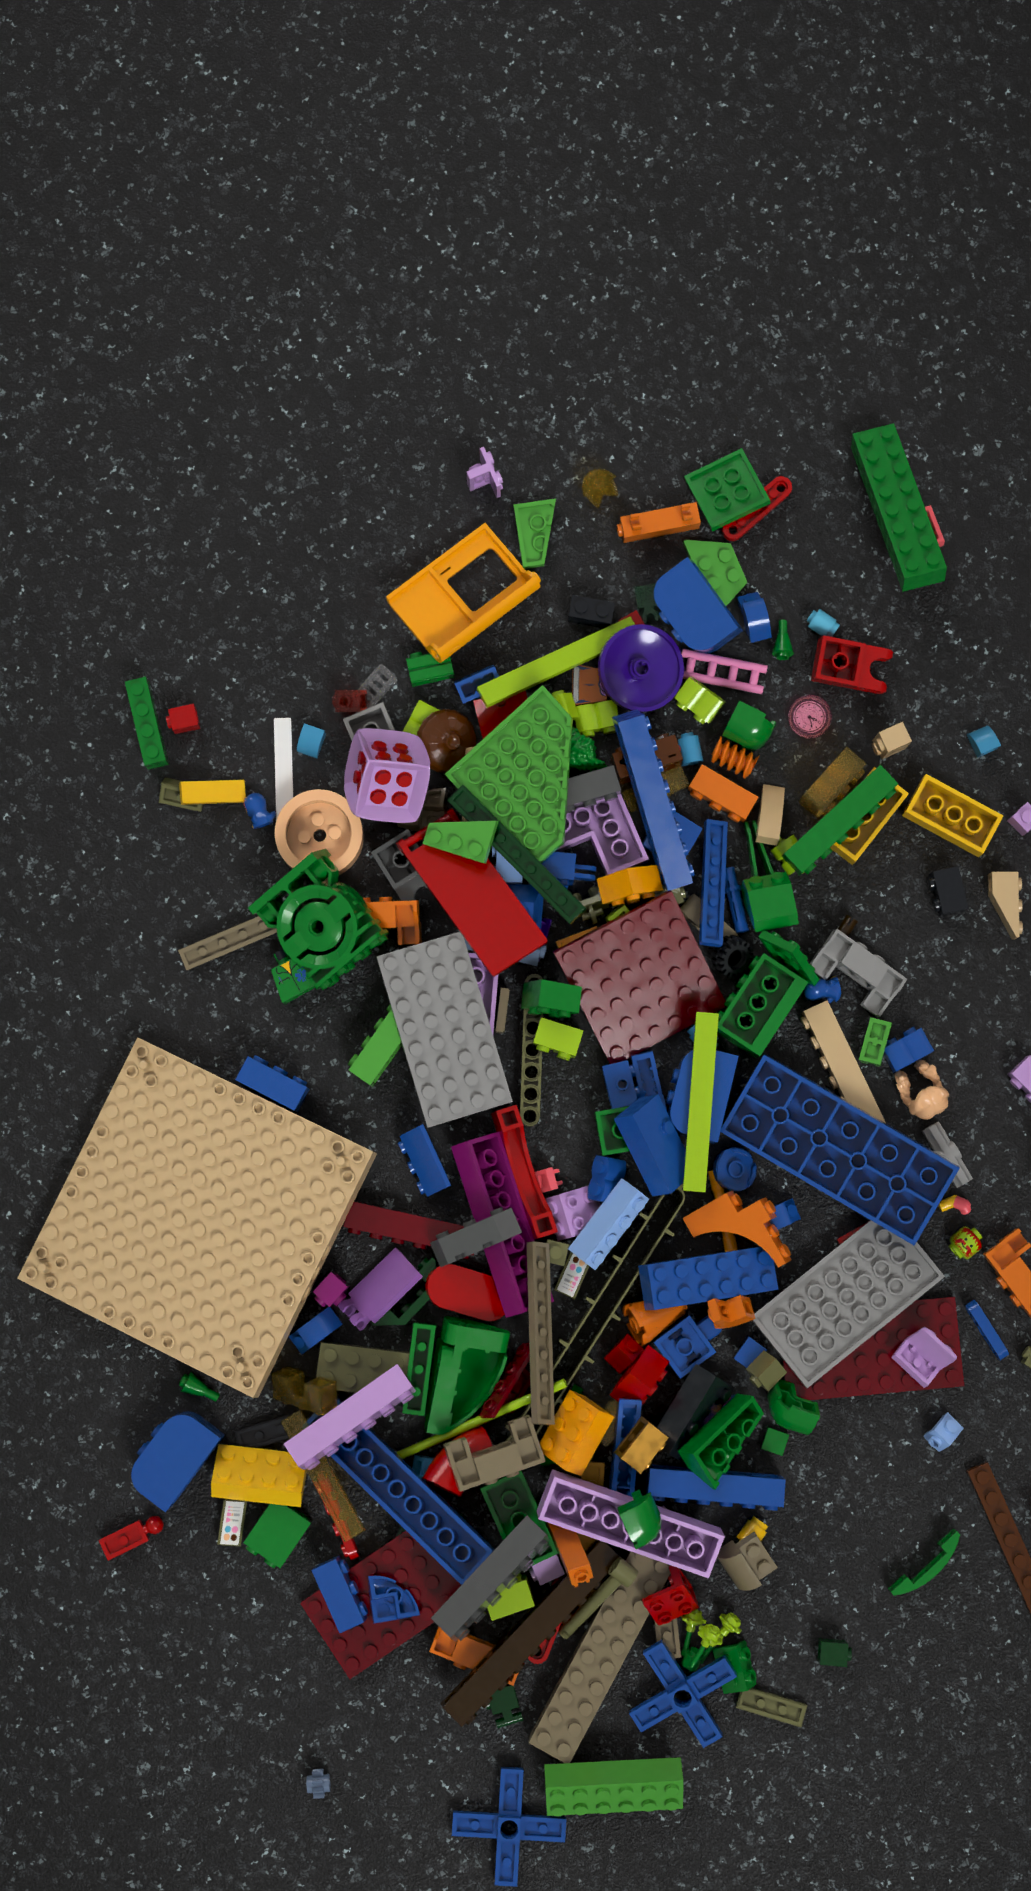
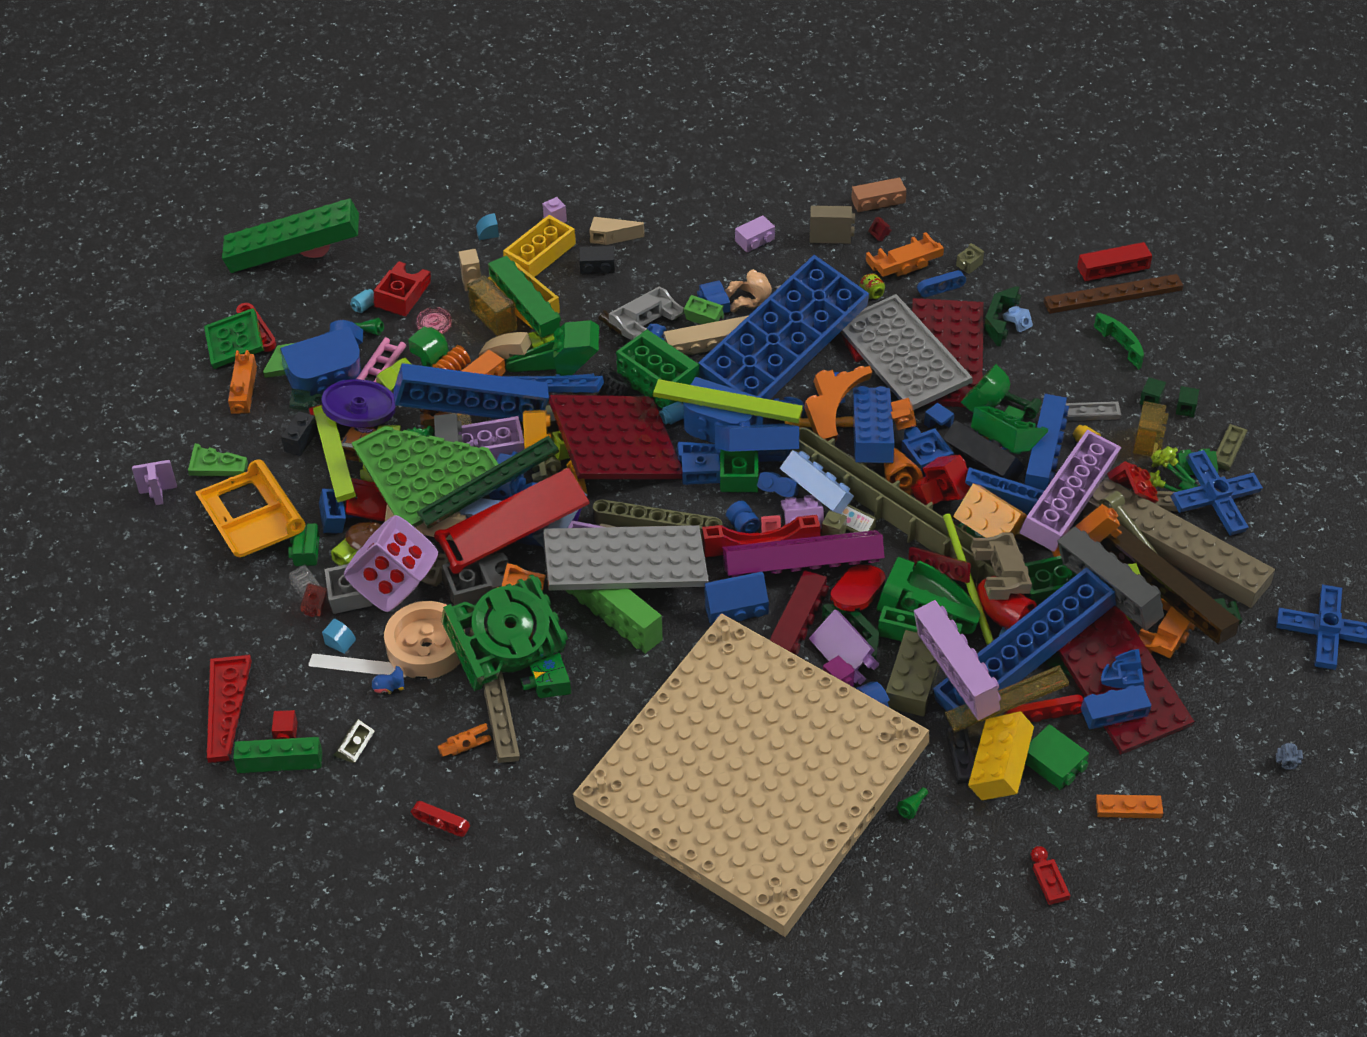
camera: 75 degrees left, 35 degrees down
blue brick [131,1411,225,1513] -> none
yellow tile [179,780,246,805] -> none
slope [217,1499,247,1546] -> none
blue brick [235,1055,310,1112] -> none
clear yellow arch [272,1367,337,1415] -> none
bright green wing [423,821,499,864] -> none
dark grey brick [430,1207,522,1267] -> none
green brick [521,979,582,1019] -> none
dark tan plate [527,1241,555,1425] -> none
lime brick [533,1017,583,1061] -> none
bright green brick [544,1757,683,1817] -> none
clear yellow piece [582,468,618,508] -> none
pearl gold brick [614,1416,669,1474] -> none
green brick [617,1489,662,1549] -> none
dark tan brick [717,1532,778,1591] -> none
olive brick [746,1350,787,1392] -> none
green plate [758,930,819,986] -> none
lavender bracket [891,1327,957,1388] -> none
none -> red wing [207,655,252,763]
none -> red beam [411,801,470,837]
none -> orange hinge [437,723,492,756]
none -> blue wheel [726,501,761,533]
none -> dark green slope [984,286,1021,346]
none -> dark green brick [1002,391,1042,419]
none -> light grey tile [1064,402,1121,421]
none -> orange plate [1096,795,1163,818]
none -> clear yellow brick [1133,401,1169,456]
none -> dark green brick [1140,377,1166,409]

